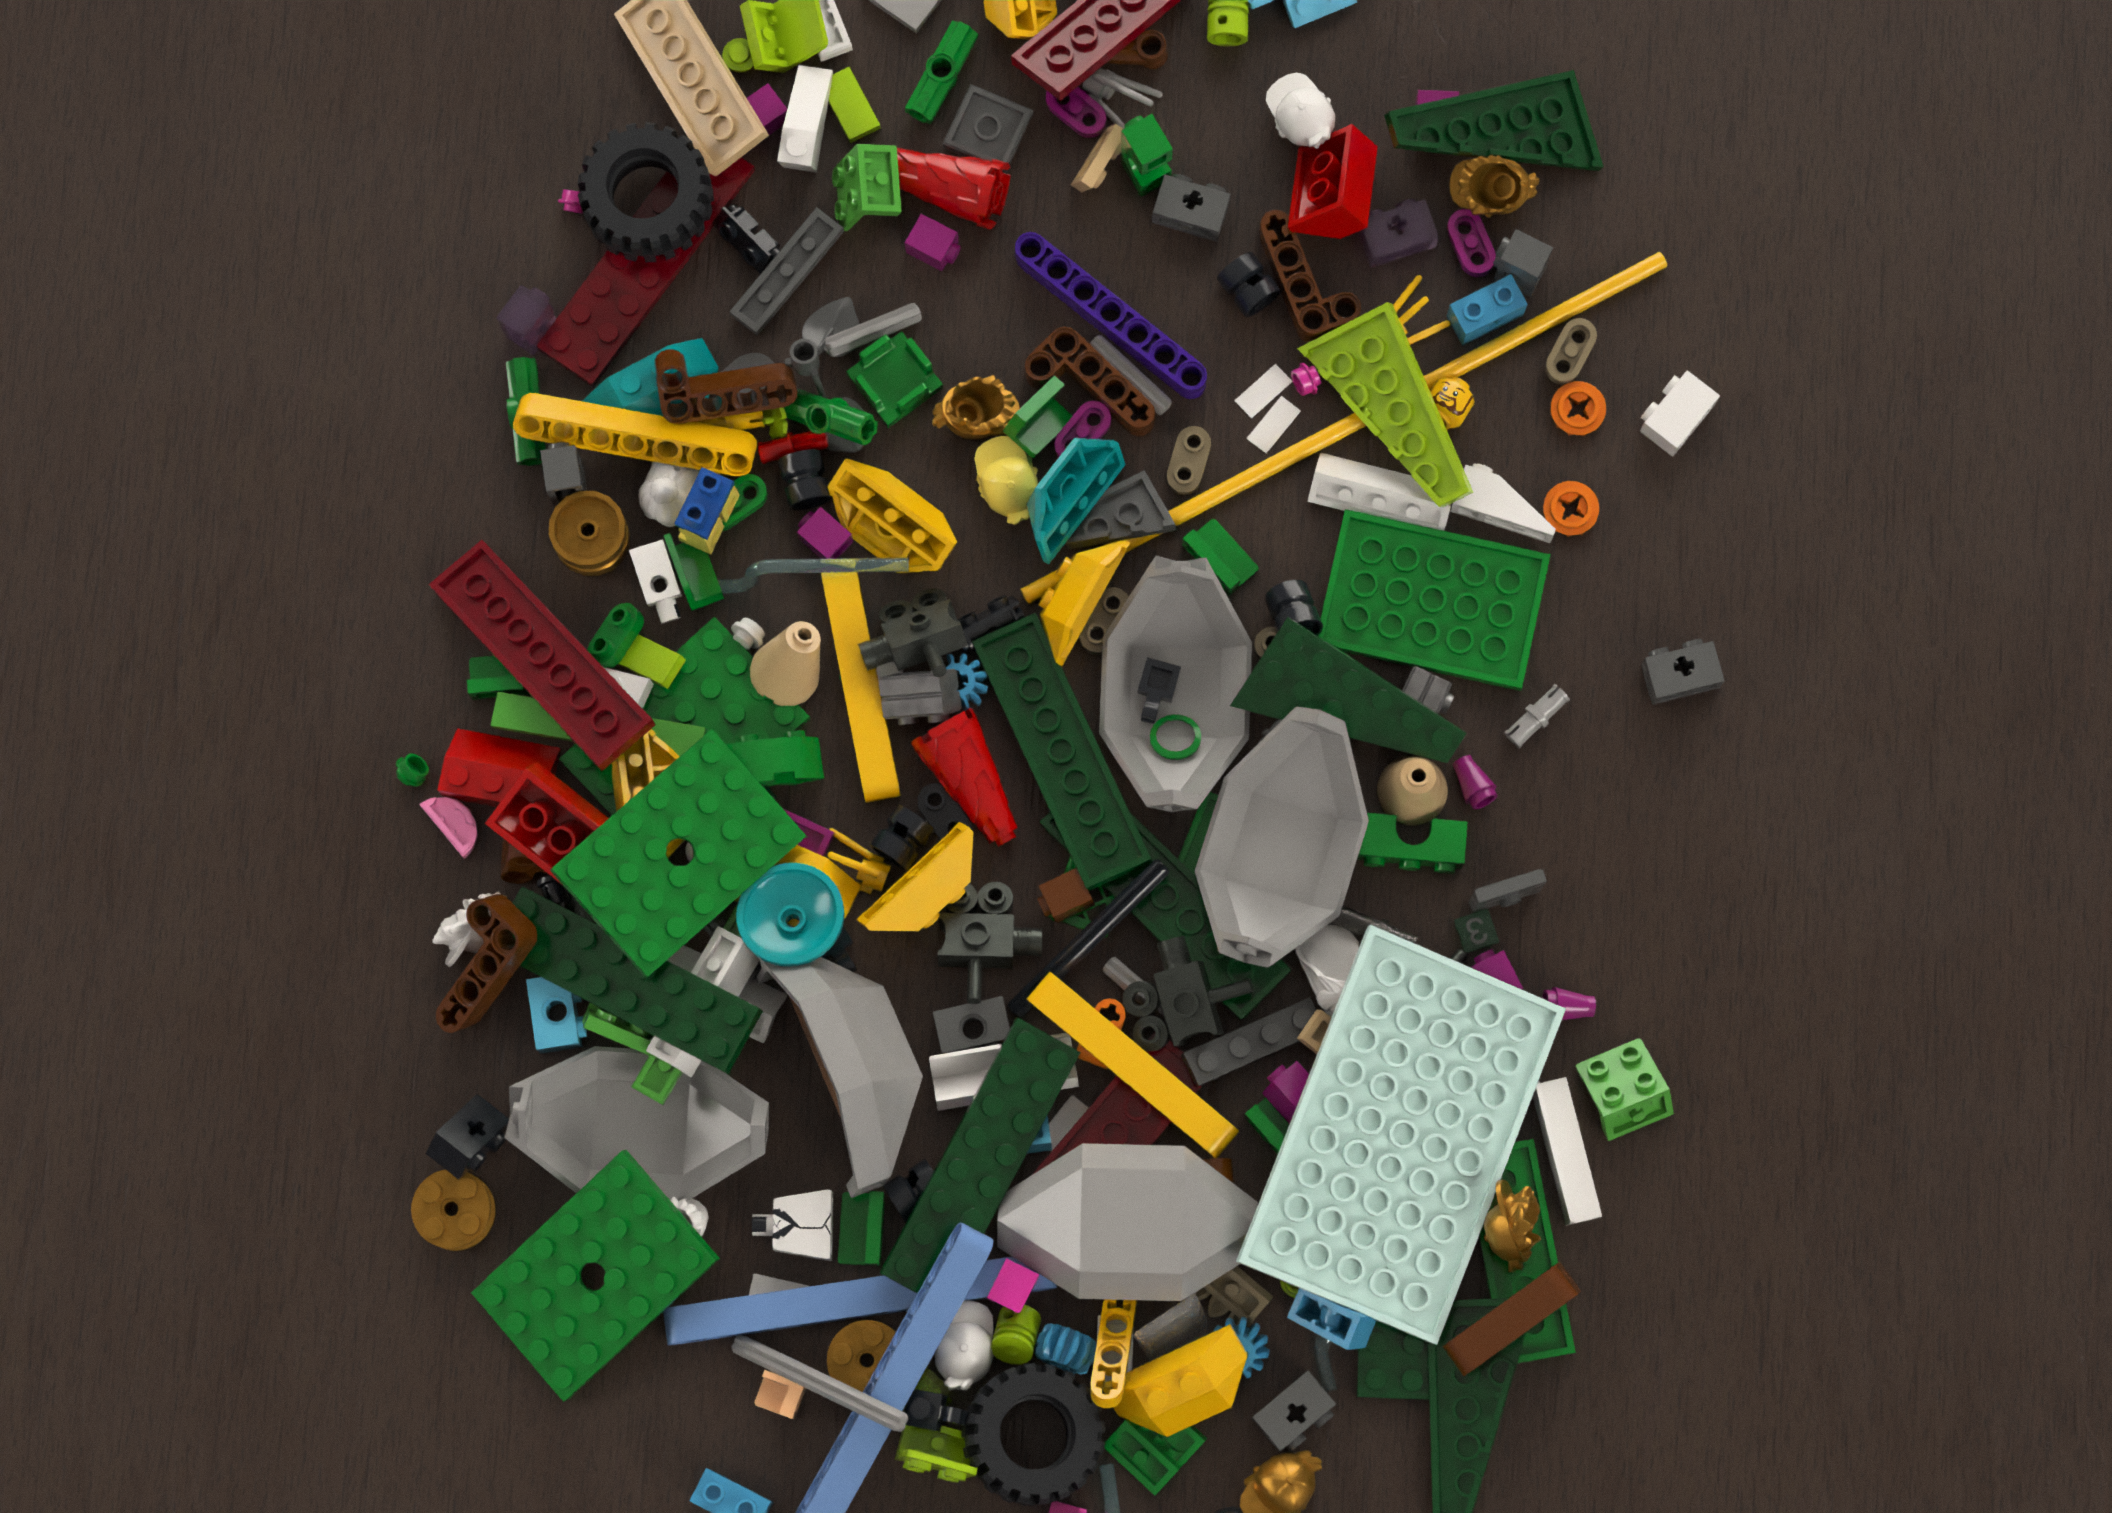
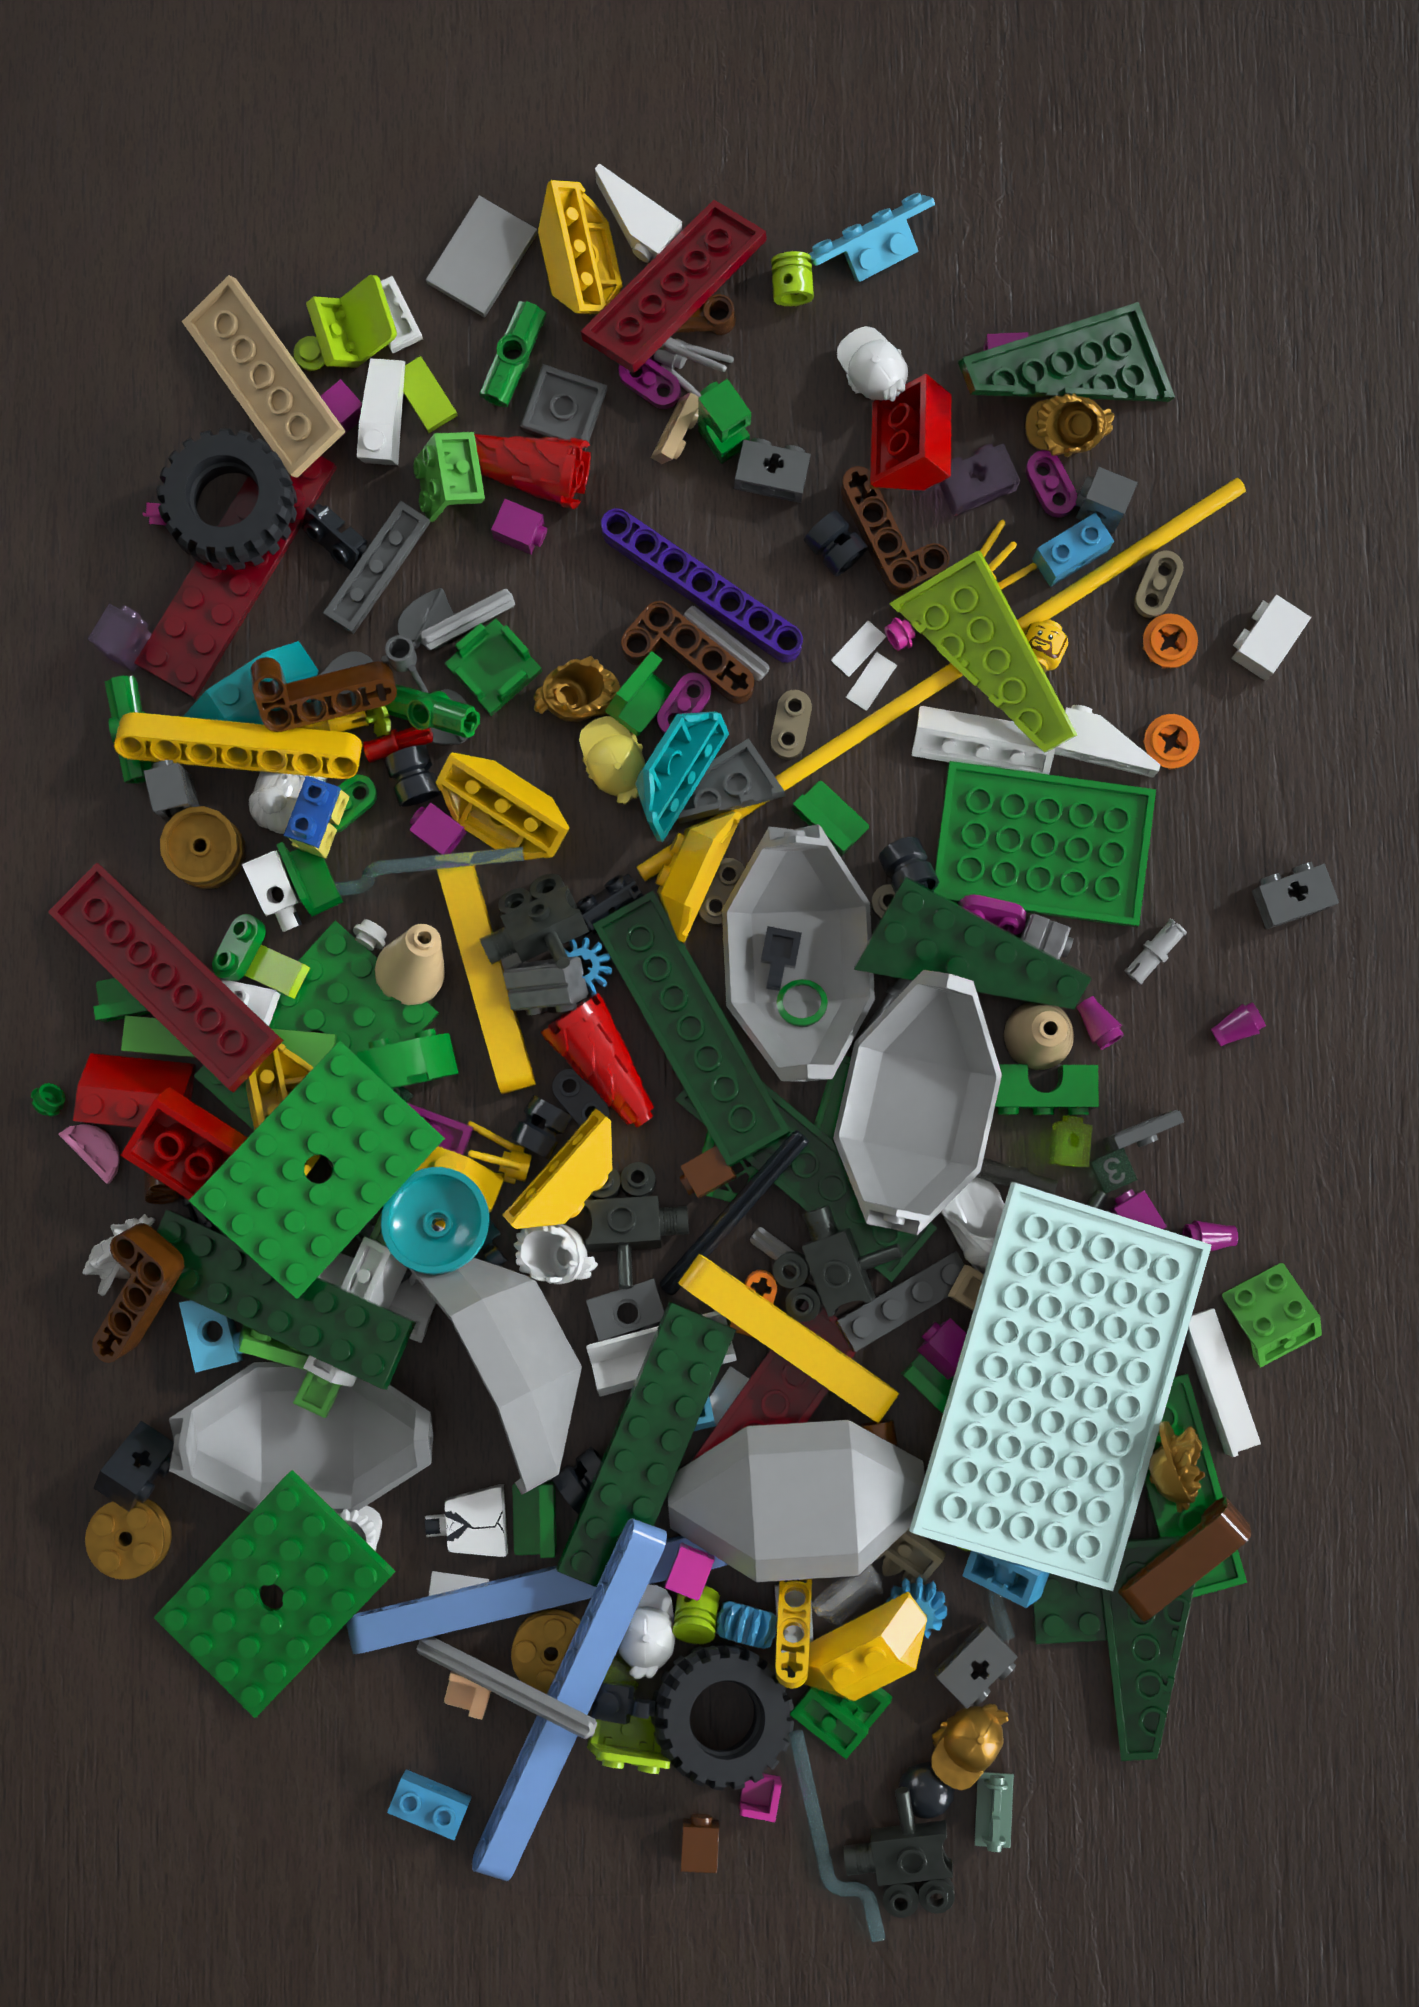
camera: 10 degrees left, 5 degrees up
none -> white hair [514,1224,598,1284]
none -> magenta plate [958,894,1026,935]
none -> clear neon green brick [1049,1116,1093,1168]
none -> magenta cone [1211,1002,1266,1047]

